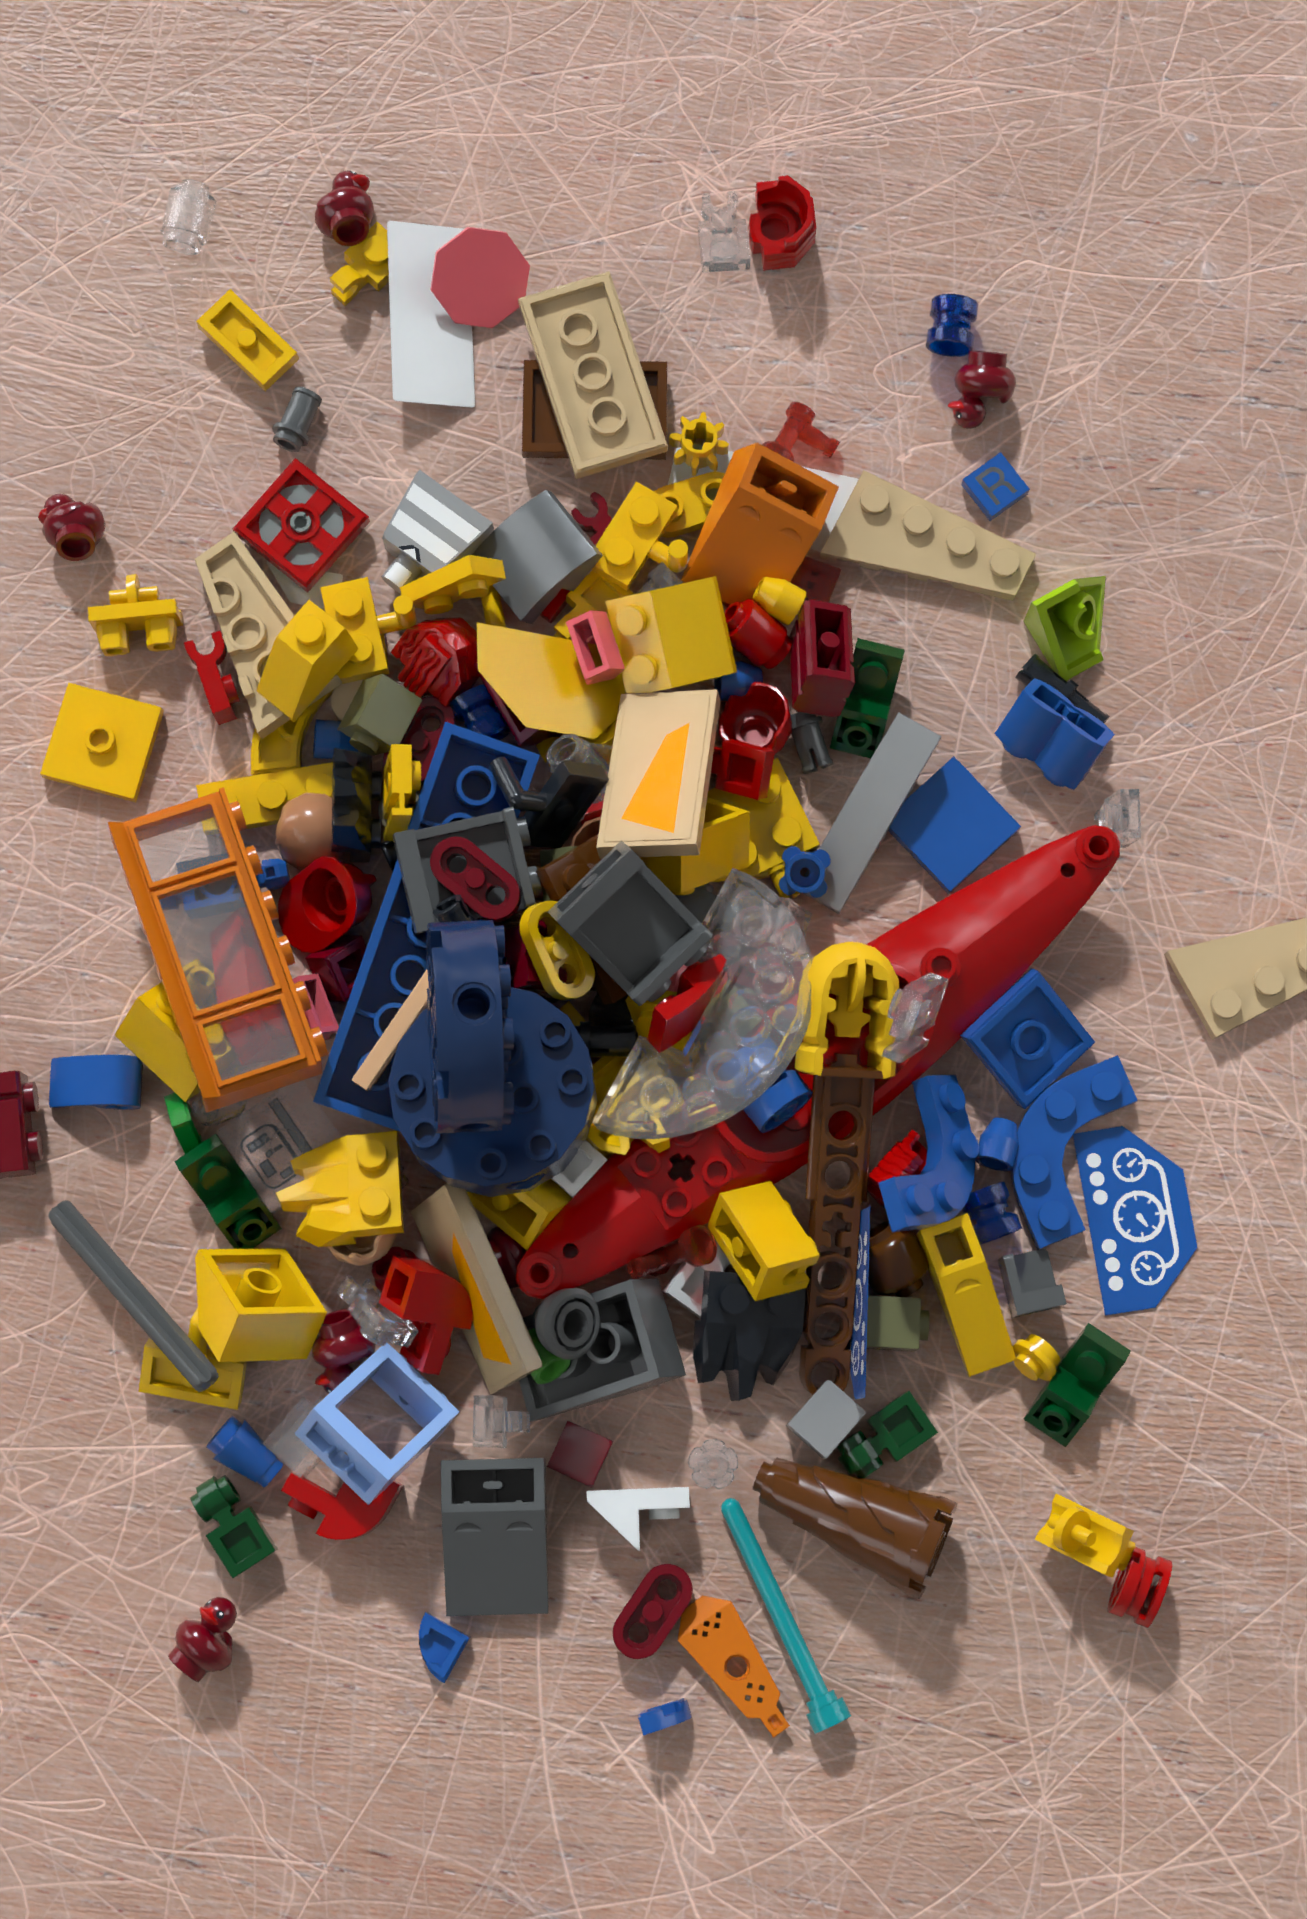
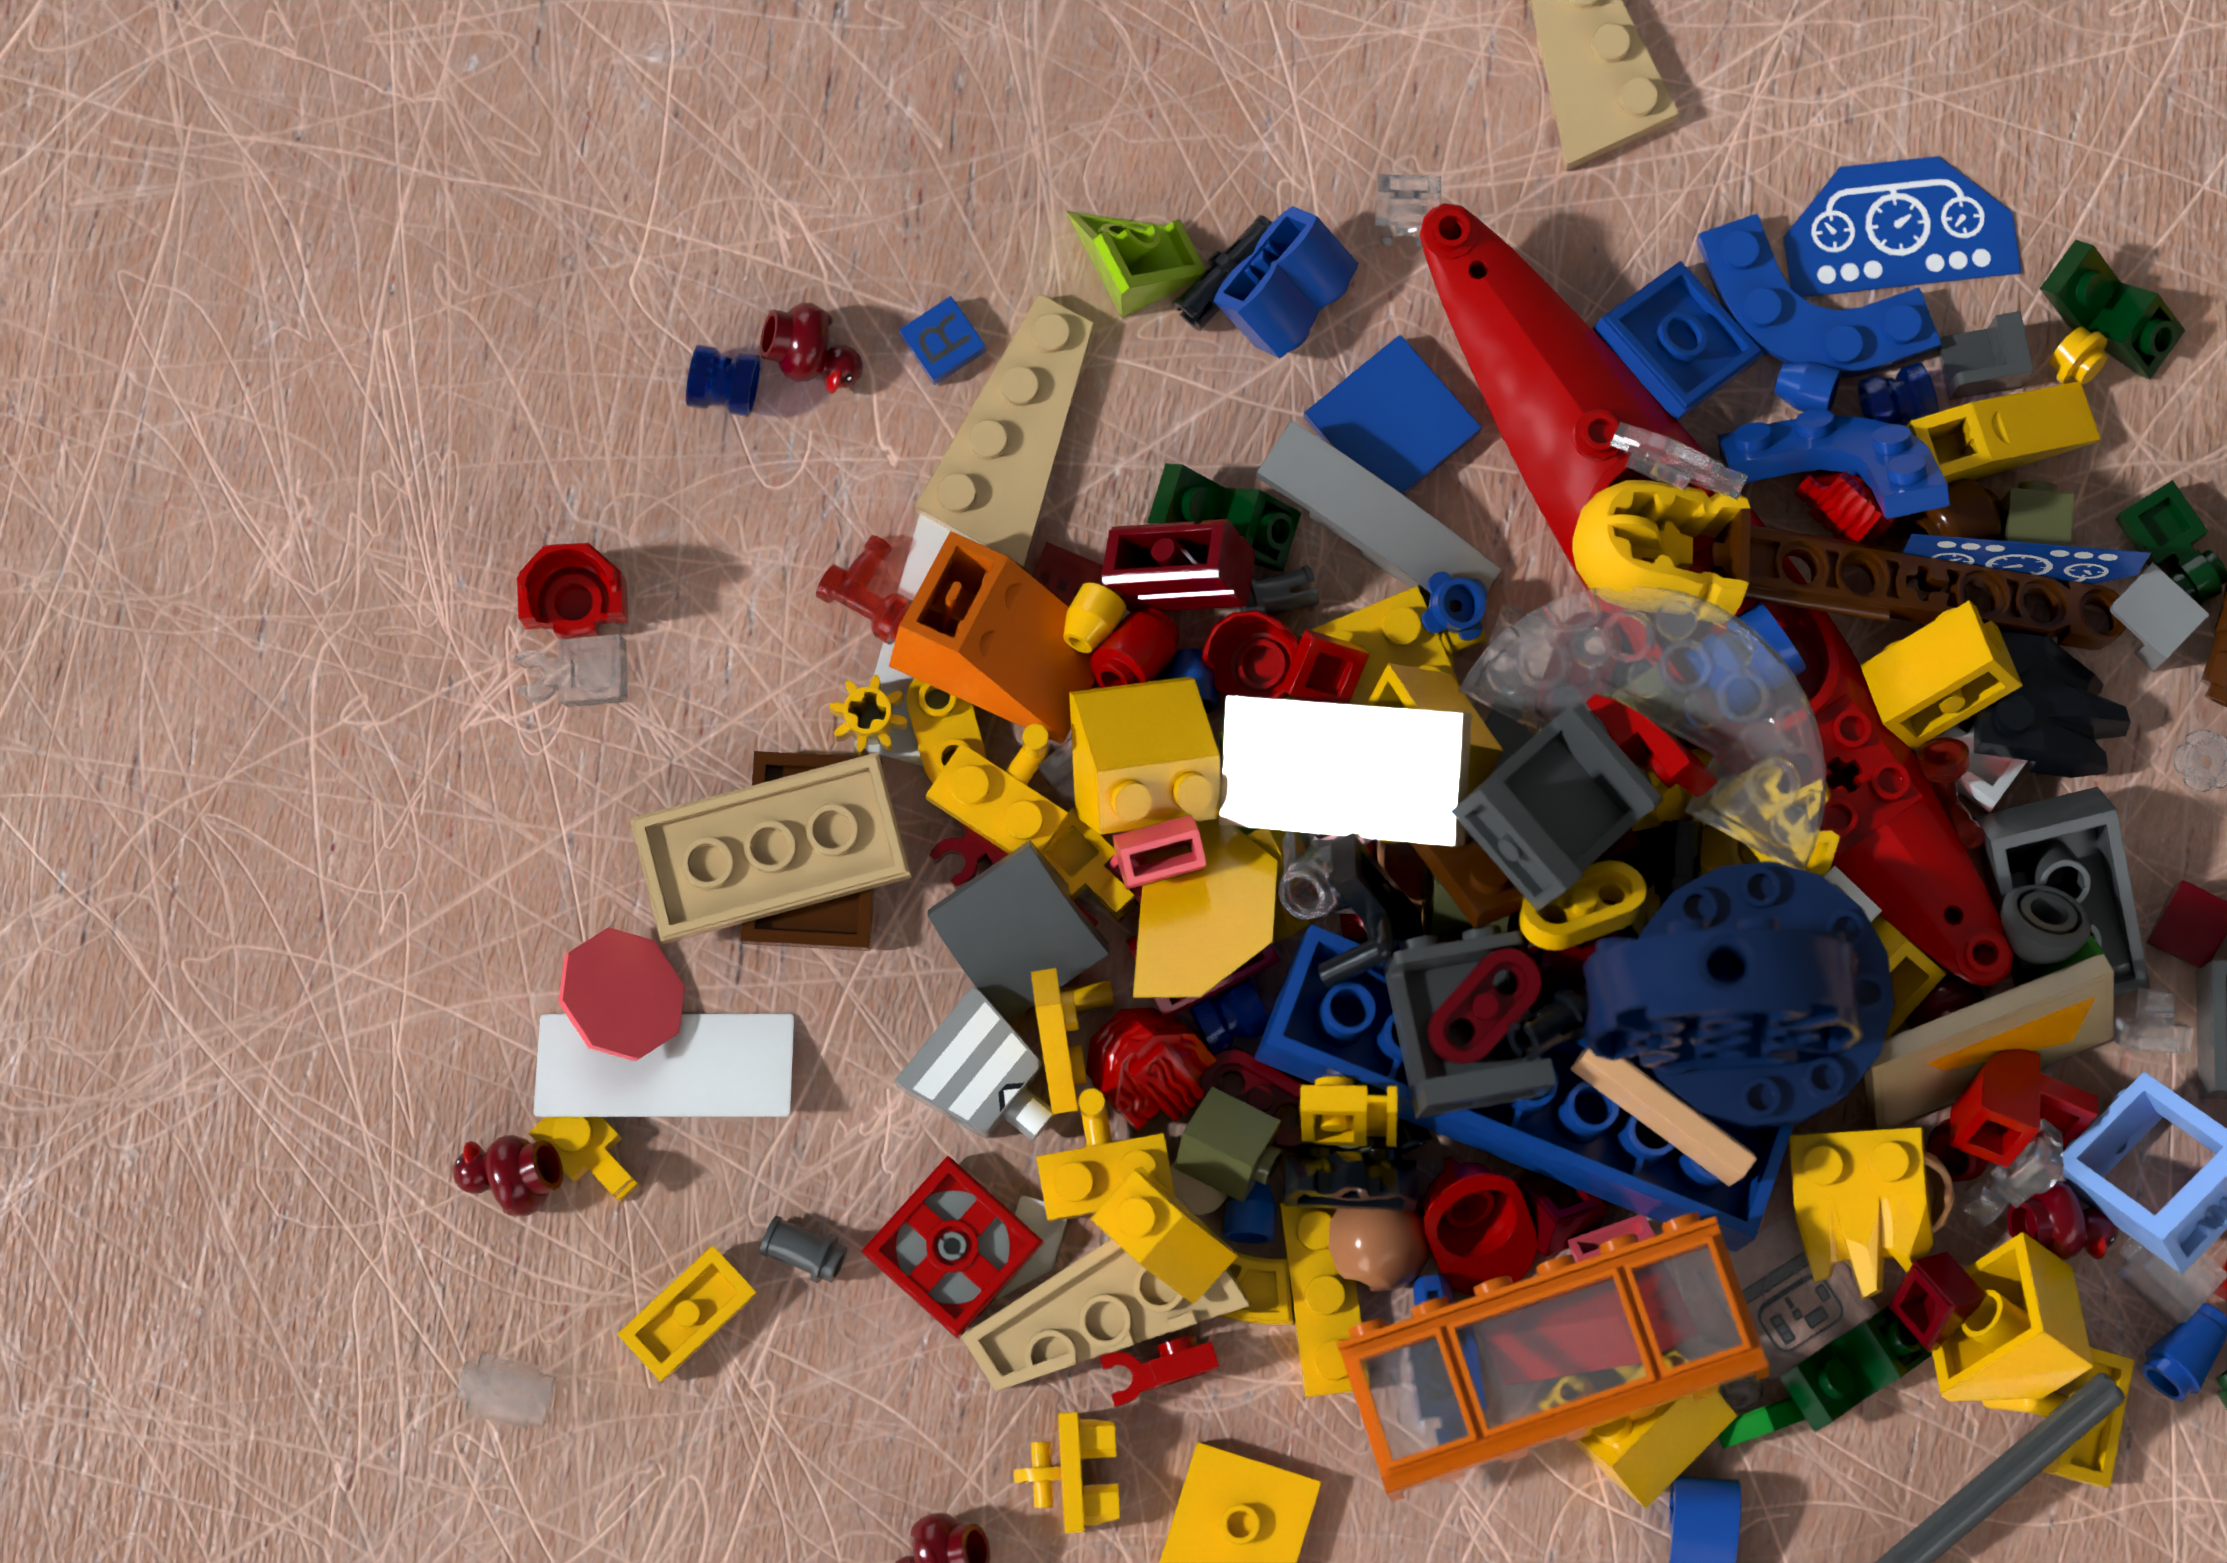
camera: 85 degrees left, 0 degrees up
none -> dark red slope [1888,1251,1986,1352]

